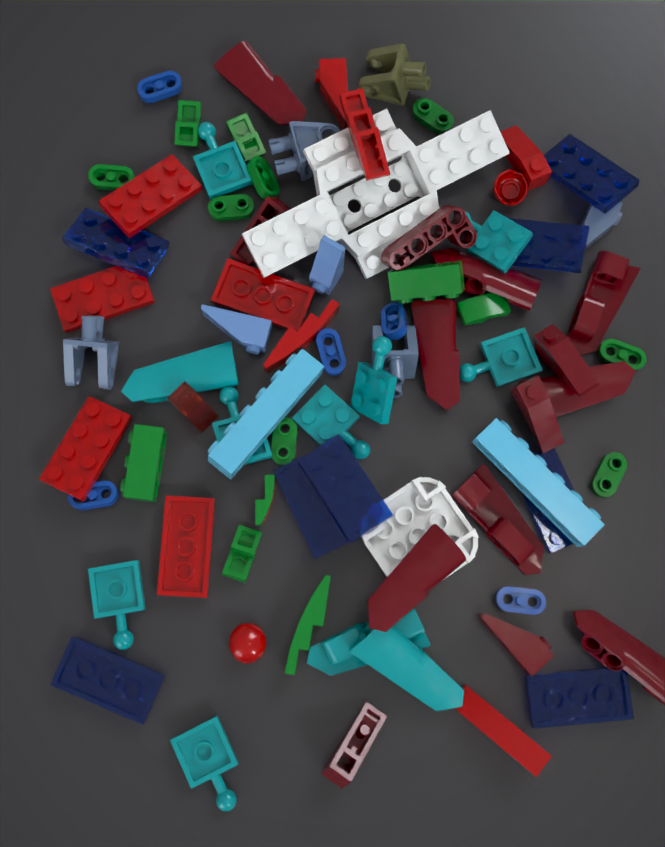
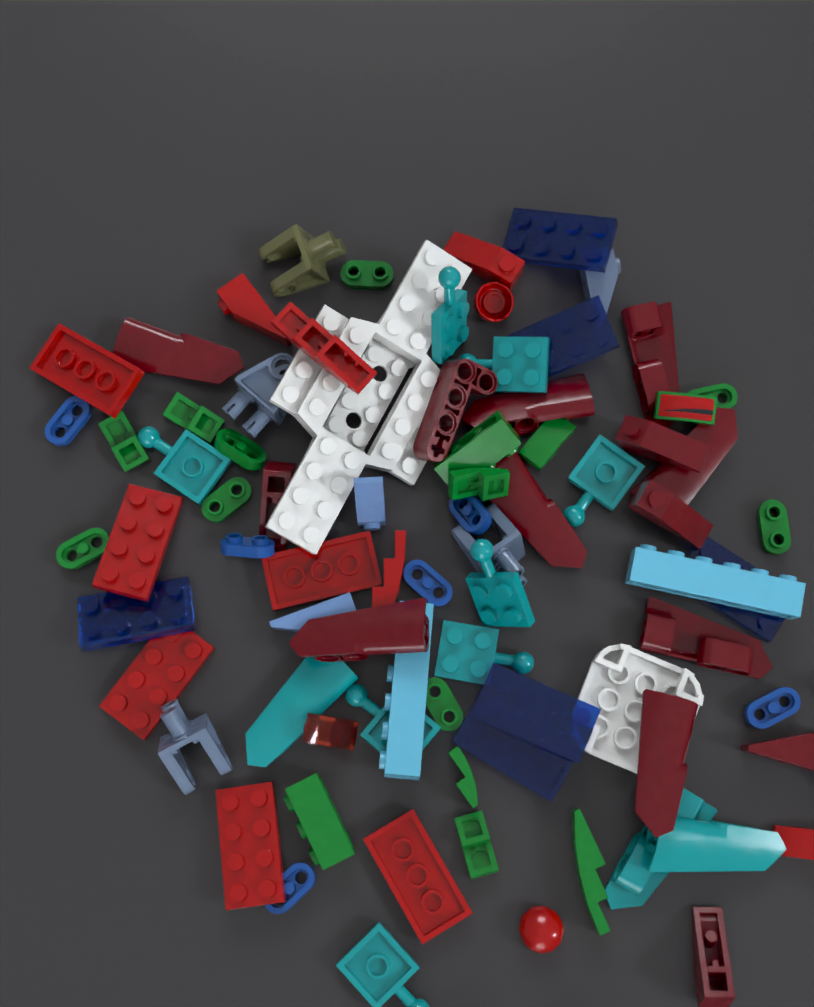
camera: 30 degrees left, 0 degrees up
none -> red plate [29,323,145,419]
none -> blue plate [220,533,275,558]
none -> dark red panel [289,598,429,662]
none -> teal plate [431,266,469,365]
none -> green slope [448,468,510,501]
none -> slope [654,391,717,425]

